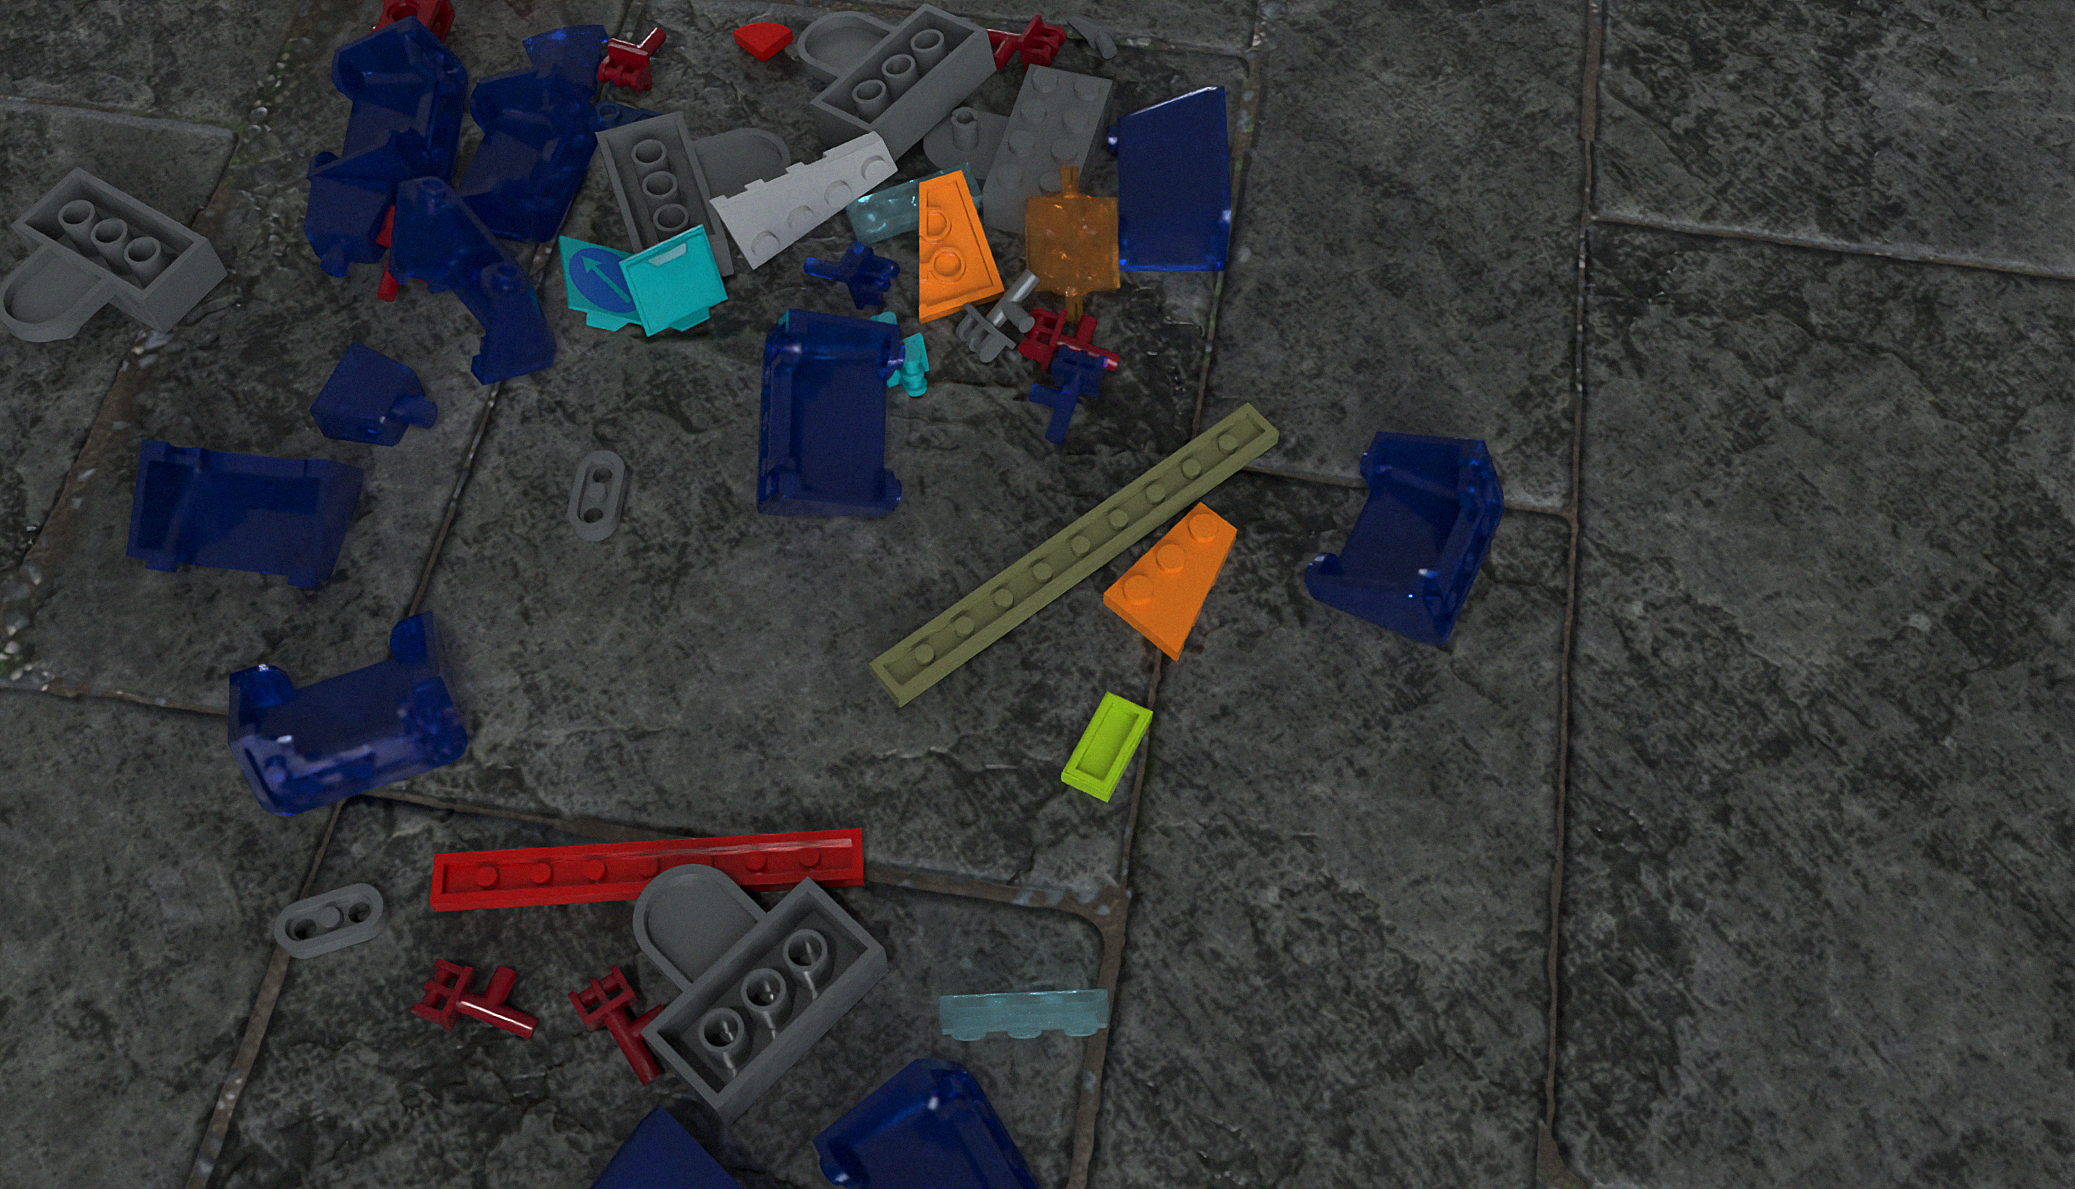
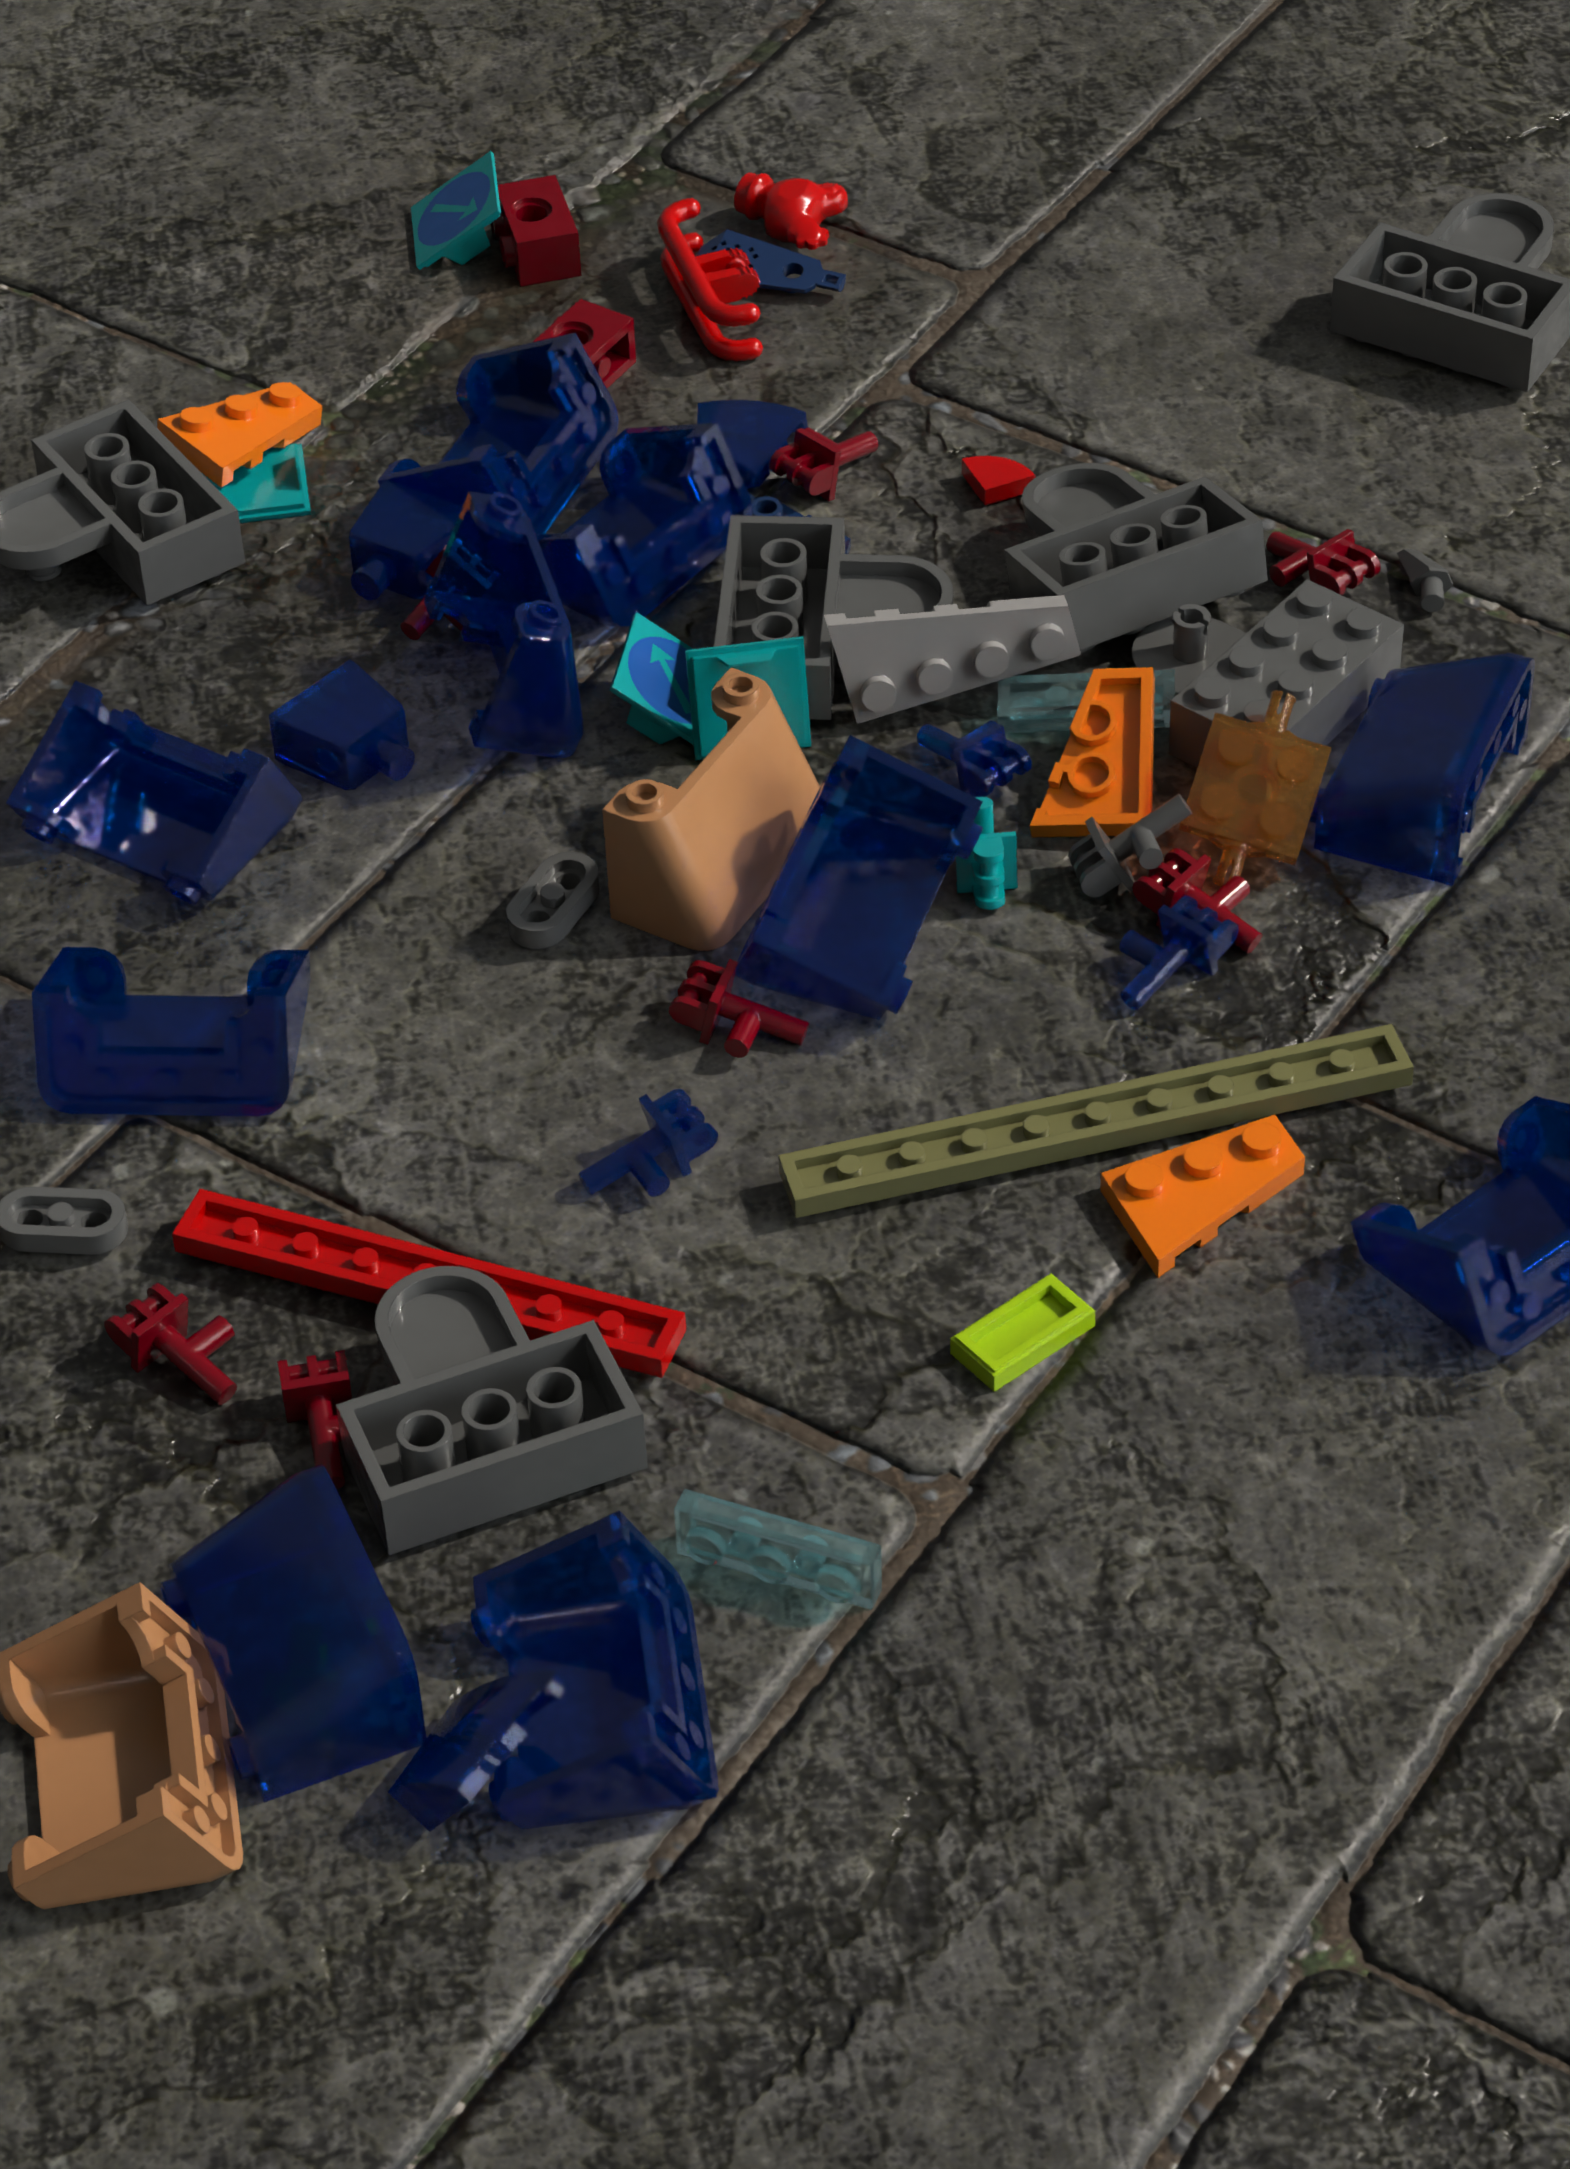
camera: 25 degrees right, 15 degrees down
none -> orange wing [157,382,322,488]
none -> teal piece [202,443,311,523]
none -> clear blue arm [578,1089,718,1197]
none -> medium nougat windscreen [602,667,827,951]
none -> dark red arm [669,959,809,1058]

